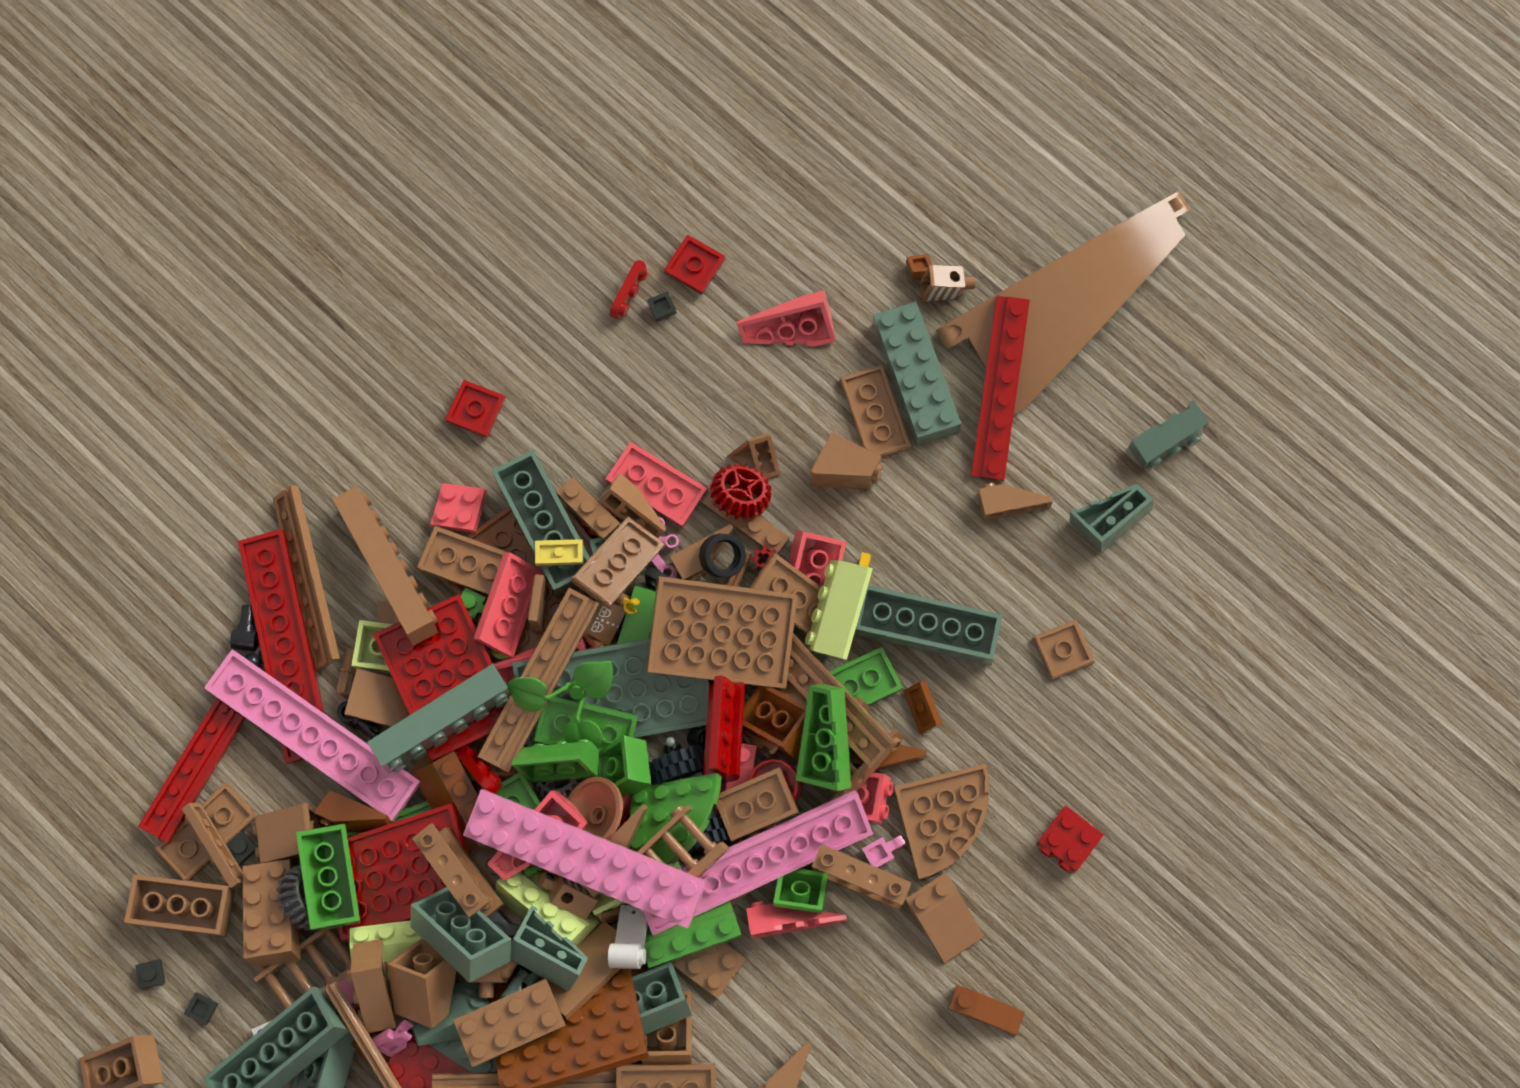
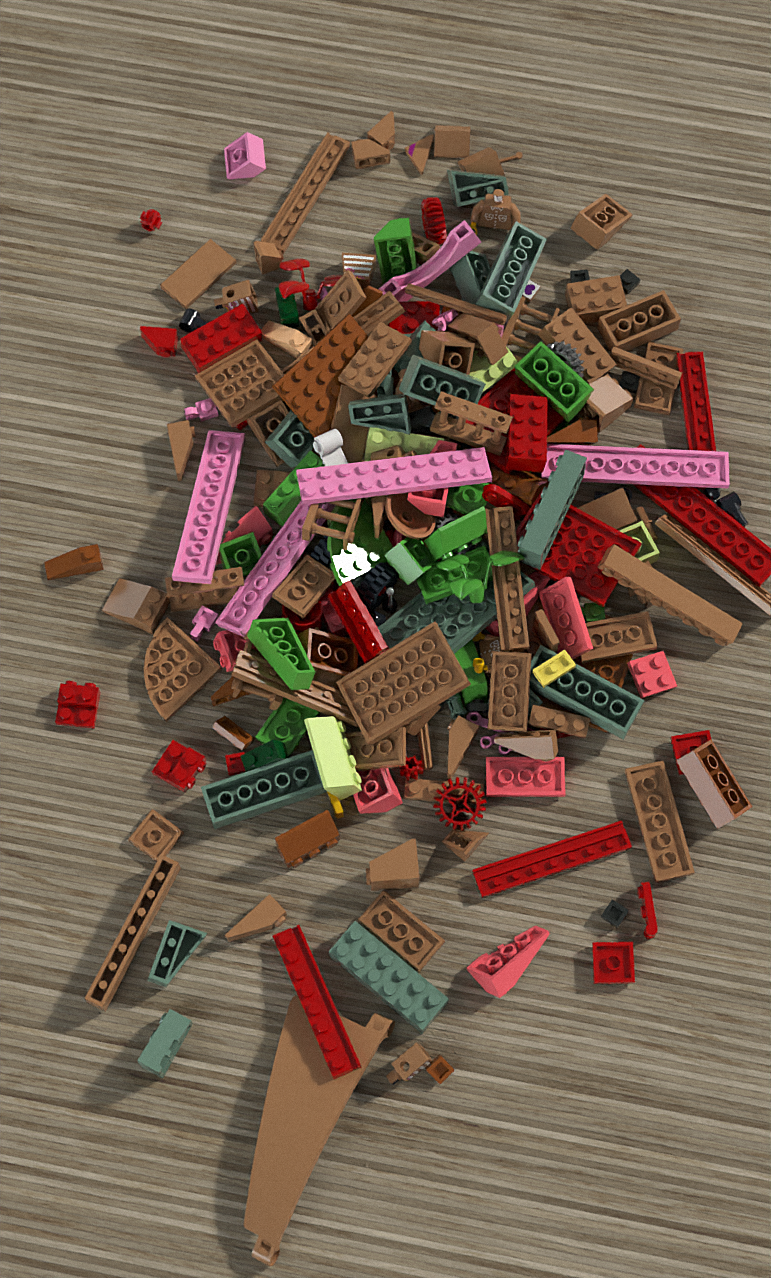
camera: 145 degrees right, 5 degrees down
black tyre [699,533,746,578] -> none
none -> medium nougat brick [84,854,181,1012]
none -> red plate [152,740,207,793]
none -> bright pink plate [172,430,245,584]
none -> red plate [225,752,246,776]
none -> dark green brick [241,740,289,772]
none -> dark orange slope [275,809,340,868]
none -> red plate [472,820,632,898]
none -> red brick [506,394,547,473]
none -> medium nougat brick [565,275,627,324]
none -> medium nougat plate [625,761,695,883]
none -> slope [676,739,752,829]

